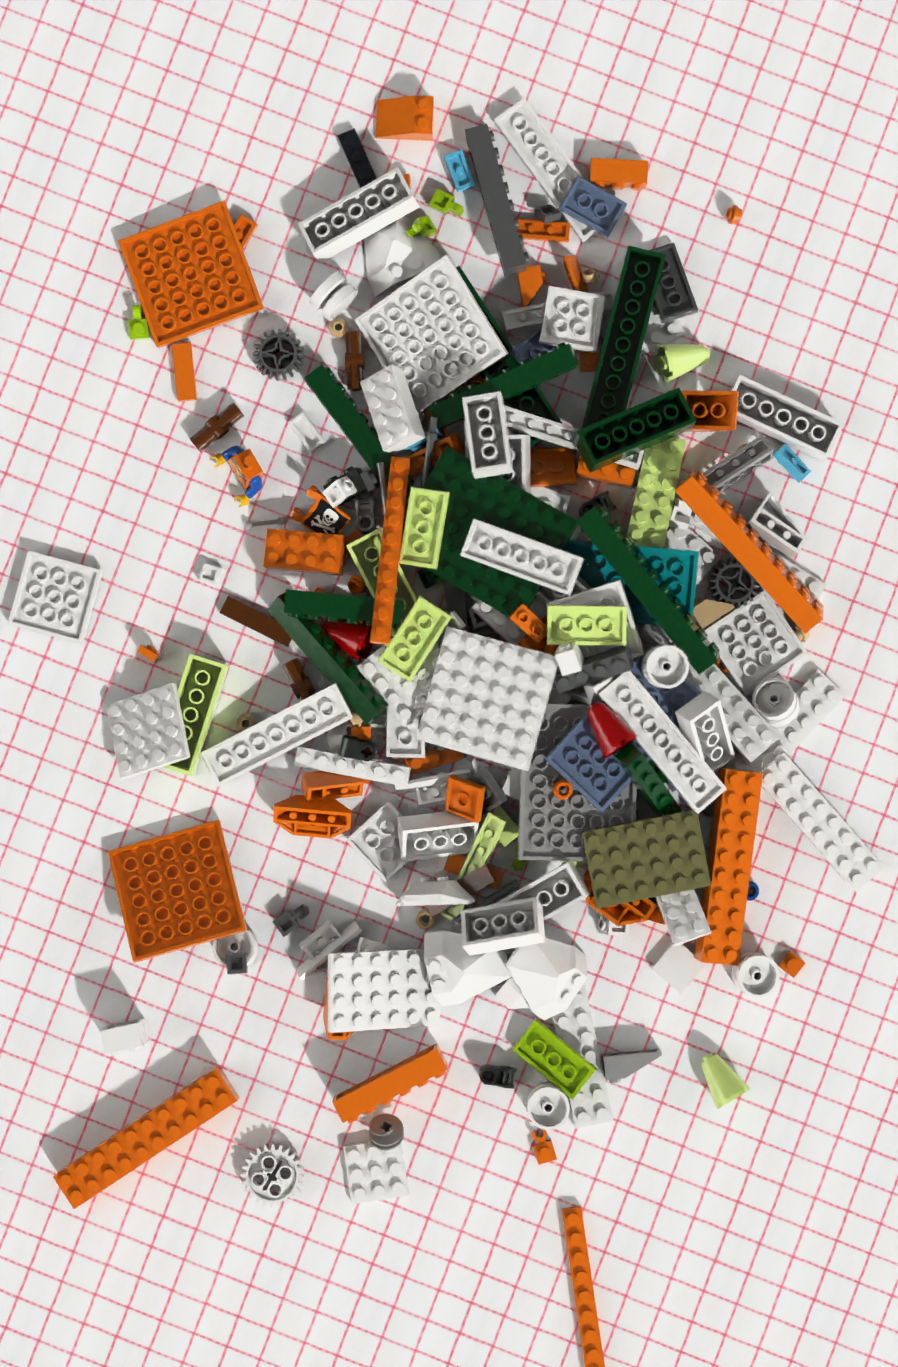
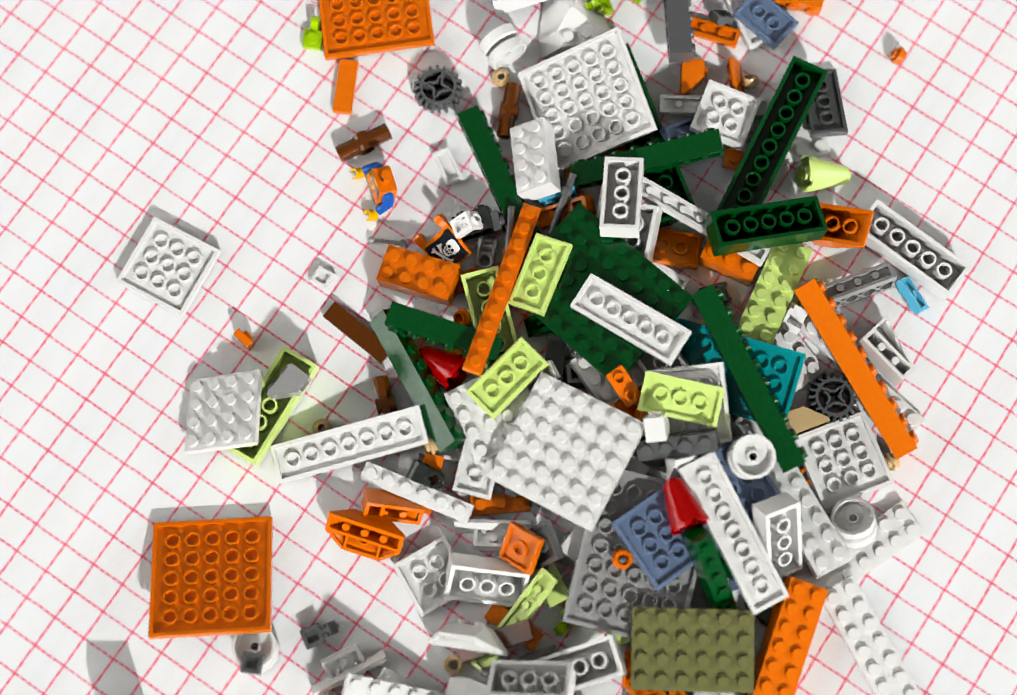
camera: 15 degrees right, 10 degrees down
none -> light grey slope [266,363,312,400]

